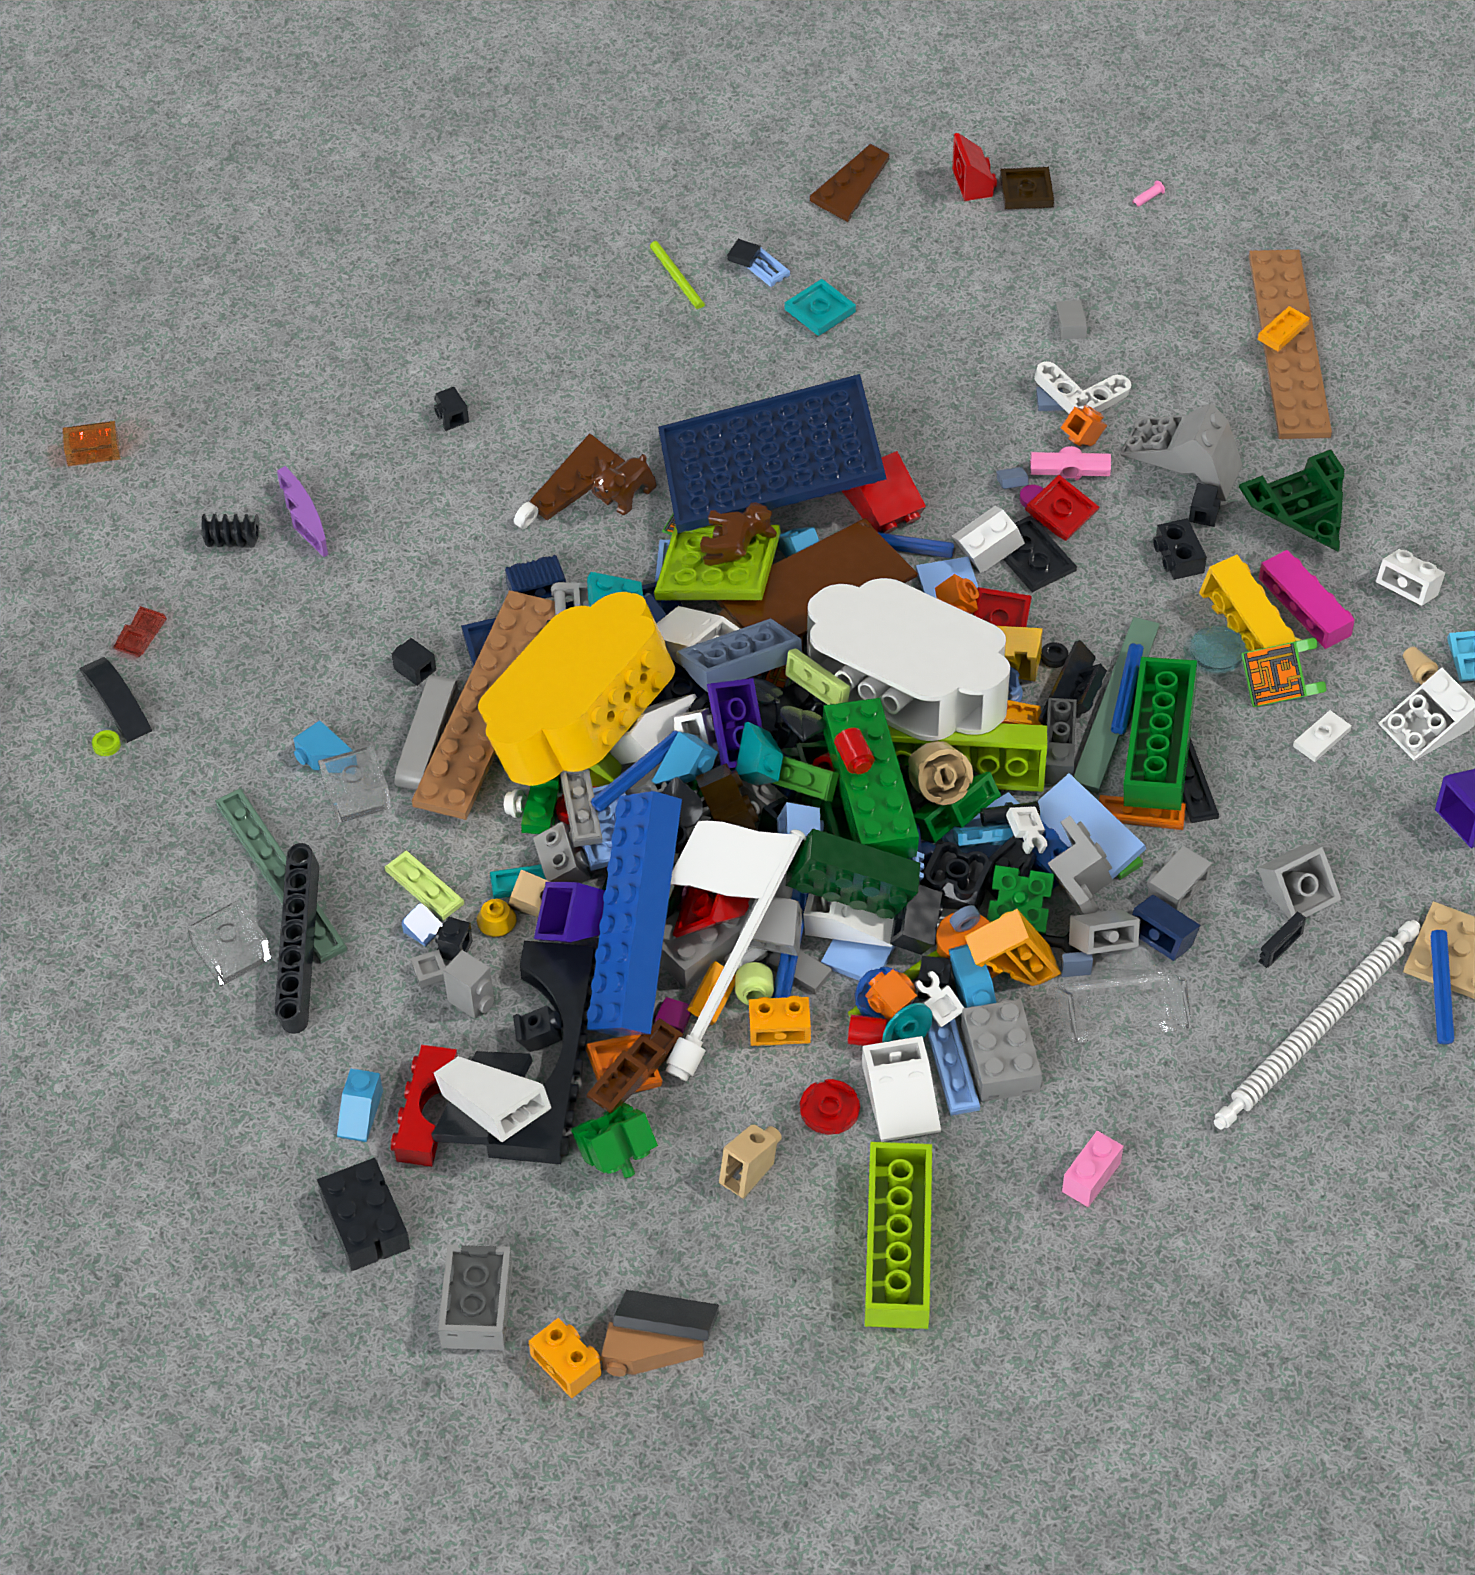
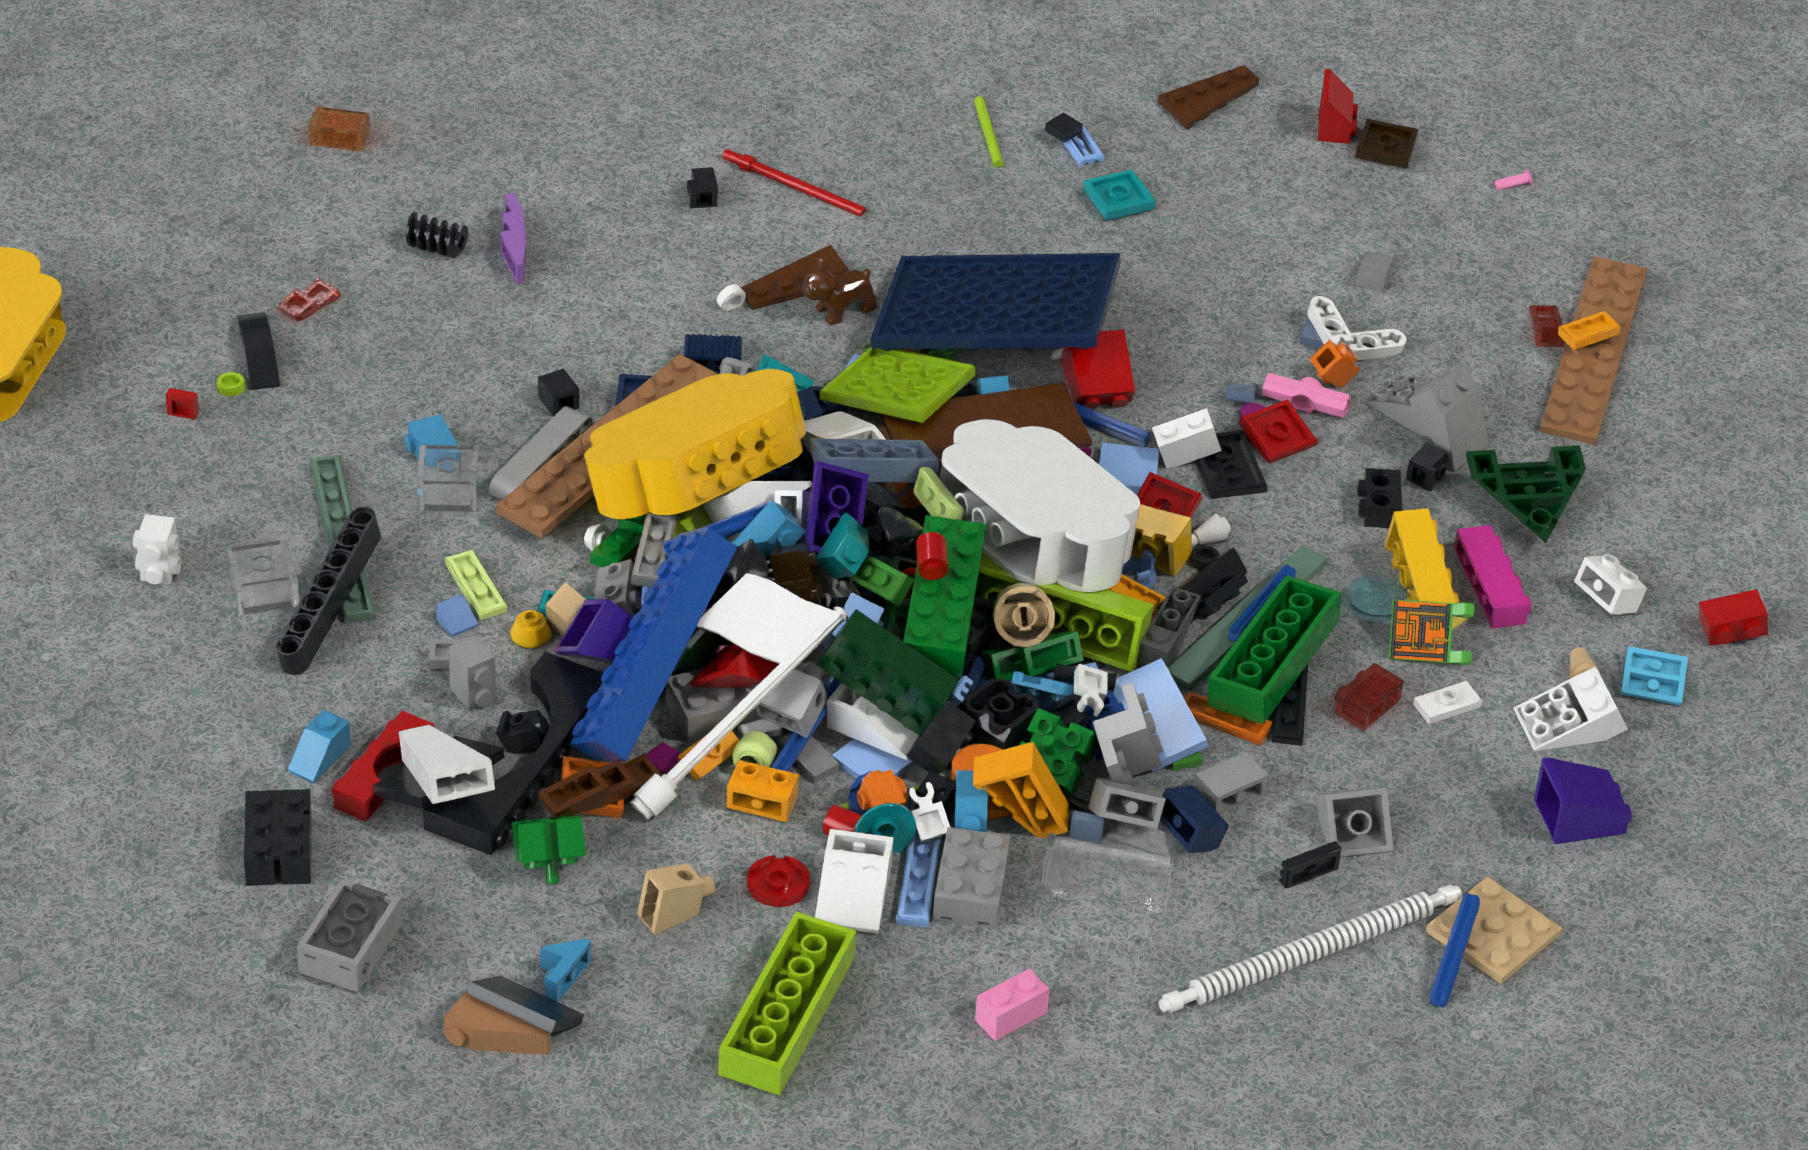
camera: 15 degrees right, 10 degrees down
black brick [435,917,473,961] -> none
light orange brick [529,1318,601,1399] -> none
reddish brown animal [700,502,777,566] -> none
orange brick [935,574,979,614] -> none
sand blue tile [950,905,981,932] -> none
none -> white brick [133,514,181,584]
none -> red plate [165,388,199,420]
none -> dark azure slope [540,938,591,1002]
none -> red bar [722,149,866,217]
none -> white cone [1192,513,1231,547]
none -> clear red brick [1335,663,1404,731]
none -> clear red slope [1529,305,1564,347]

